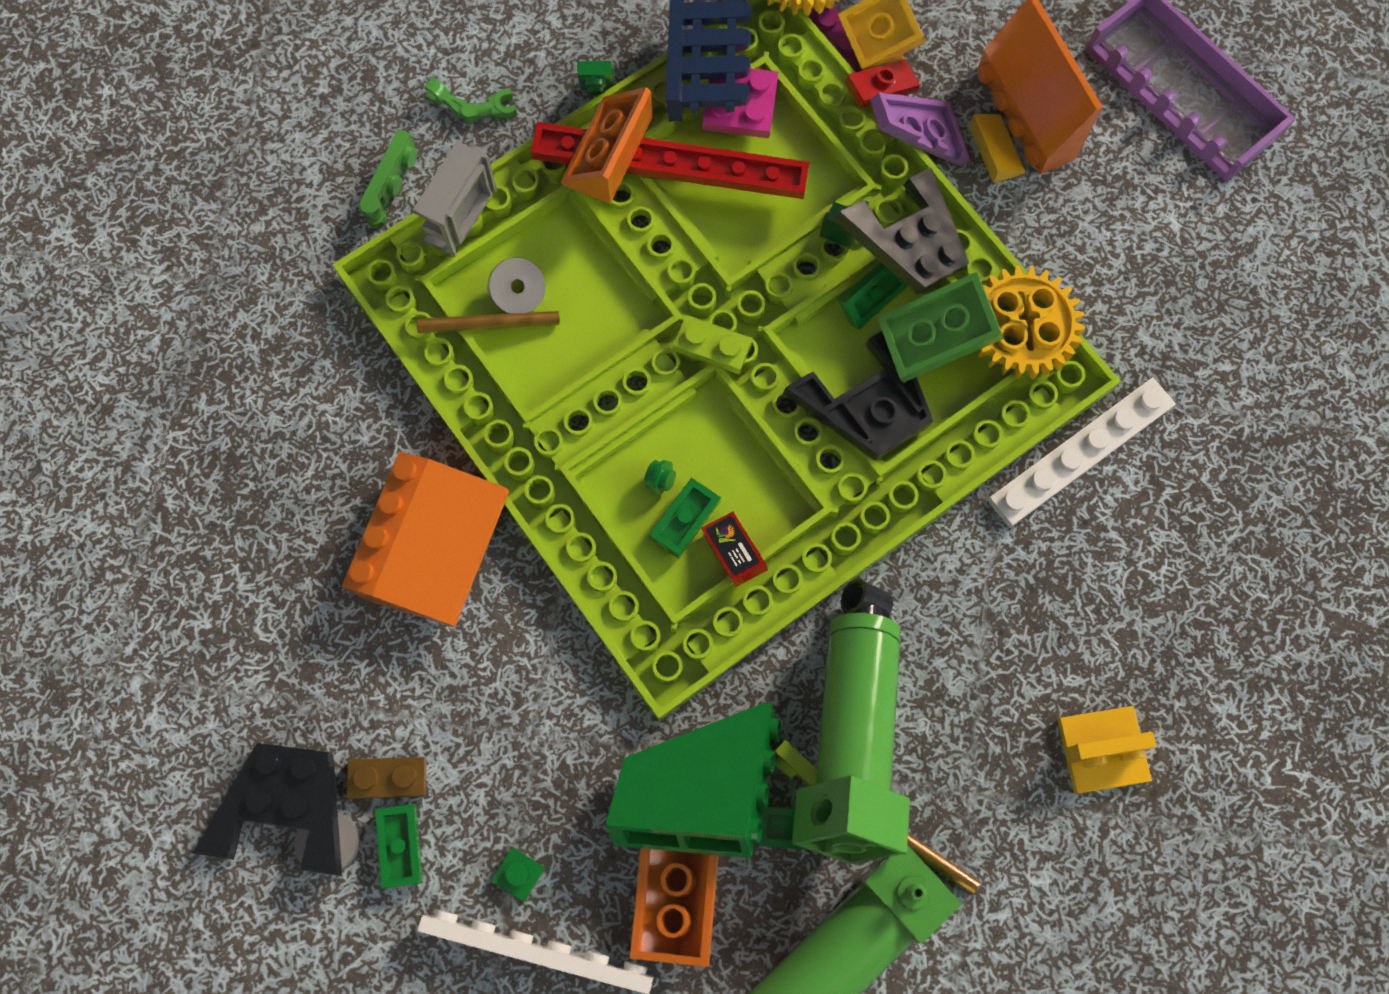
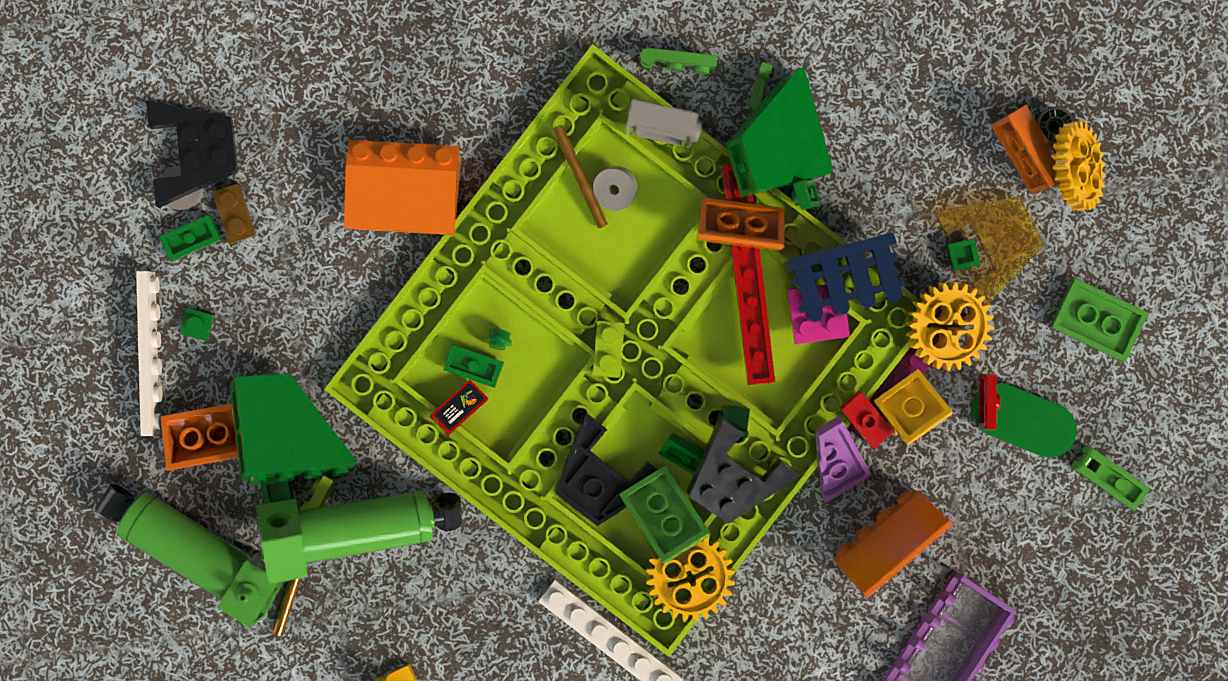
camera: 75 degrees right, 15 degrees up
yellow slope [969,114,1025,183] -> none
none -> green slope [726,67,834,197]

